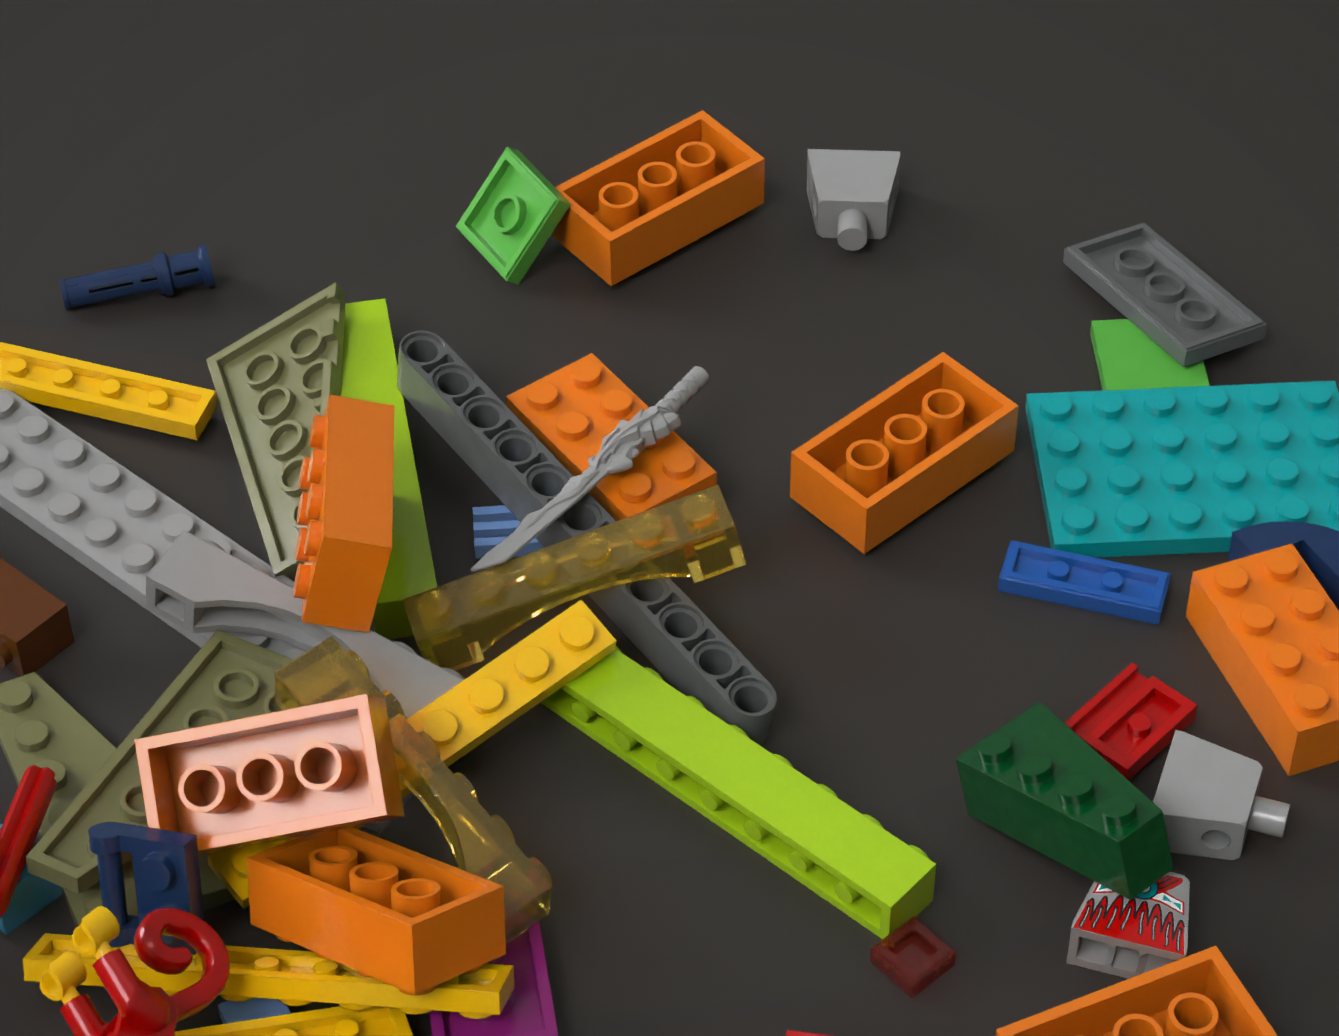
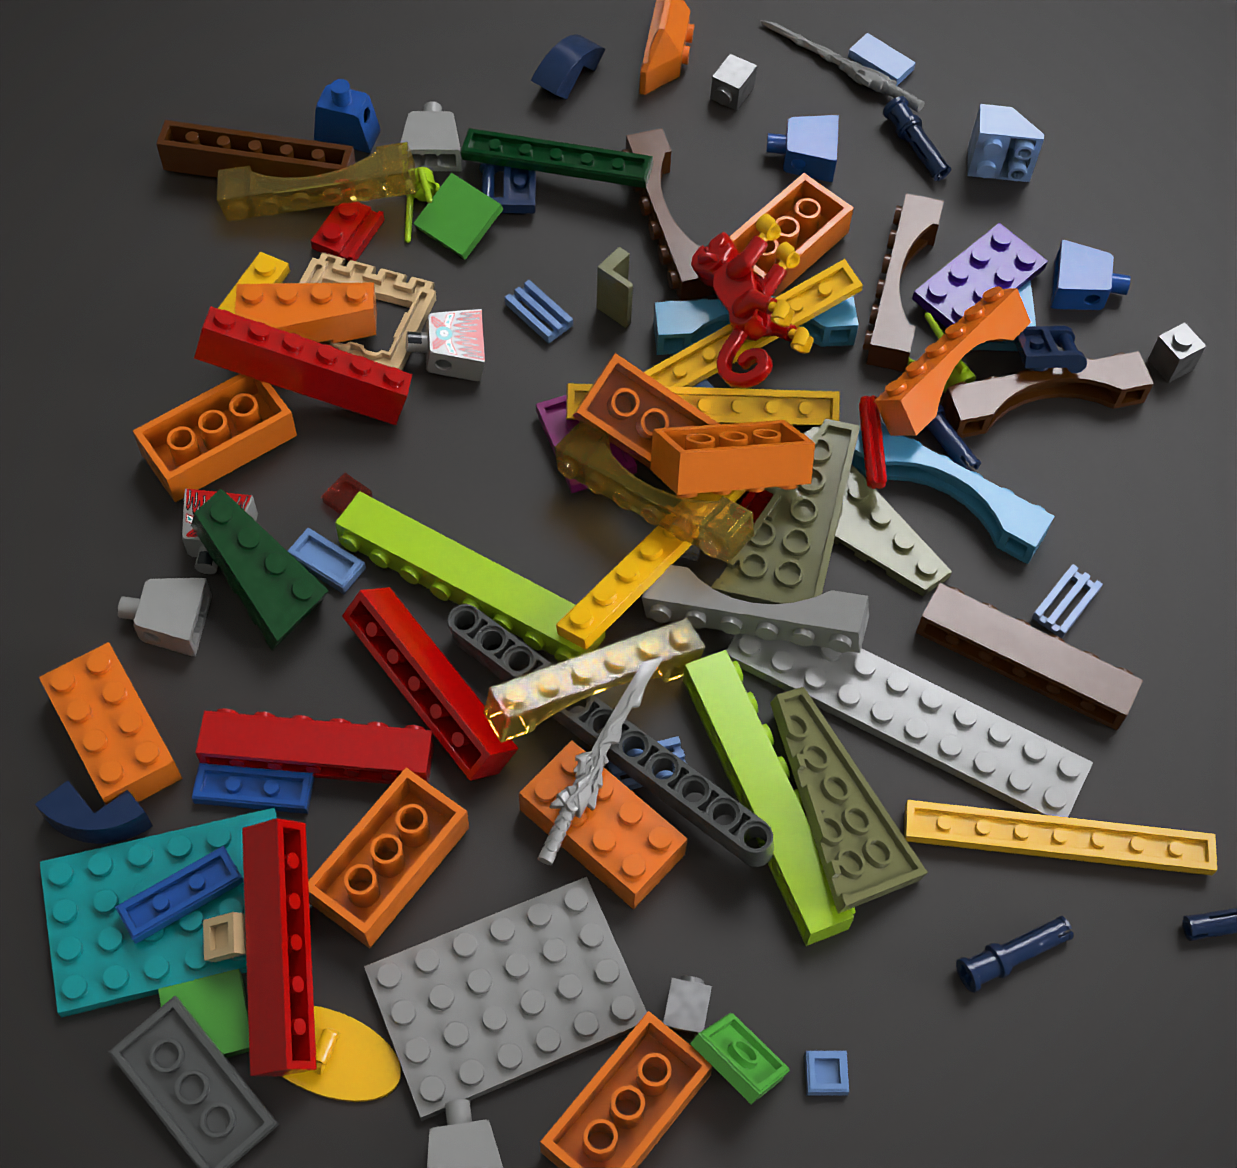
camera: 165 degrees right, 15 degrees up
dark blue plate [88,822,204,955] -> none
orange brick [293,394,394,633] -> none
red plate [1065,662,1198,781] -> none
none -> blue tile [115,846,244,944]
none -> red brick [195,708,434,784]
none -> tan plate [203,912,246,962]
none -> red brick [242,818,317,1076]
none -> yellow shield [281,1006,401,1102]
none -> medium blue tile [288,528,366,594]
none -> red brick [342,587,519,781]
none -> light grey plate [364,877,647,1121]
none -> flat silver brick [663,975,712,1042]
none -> medium blue tile [804,1051,849,1095]

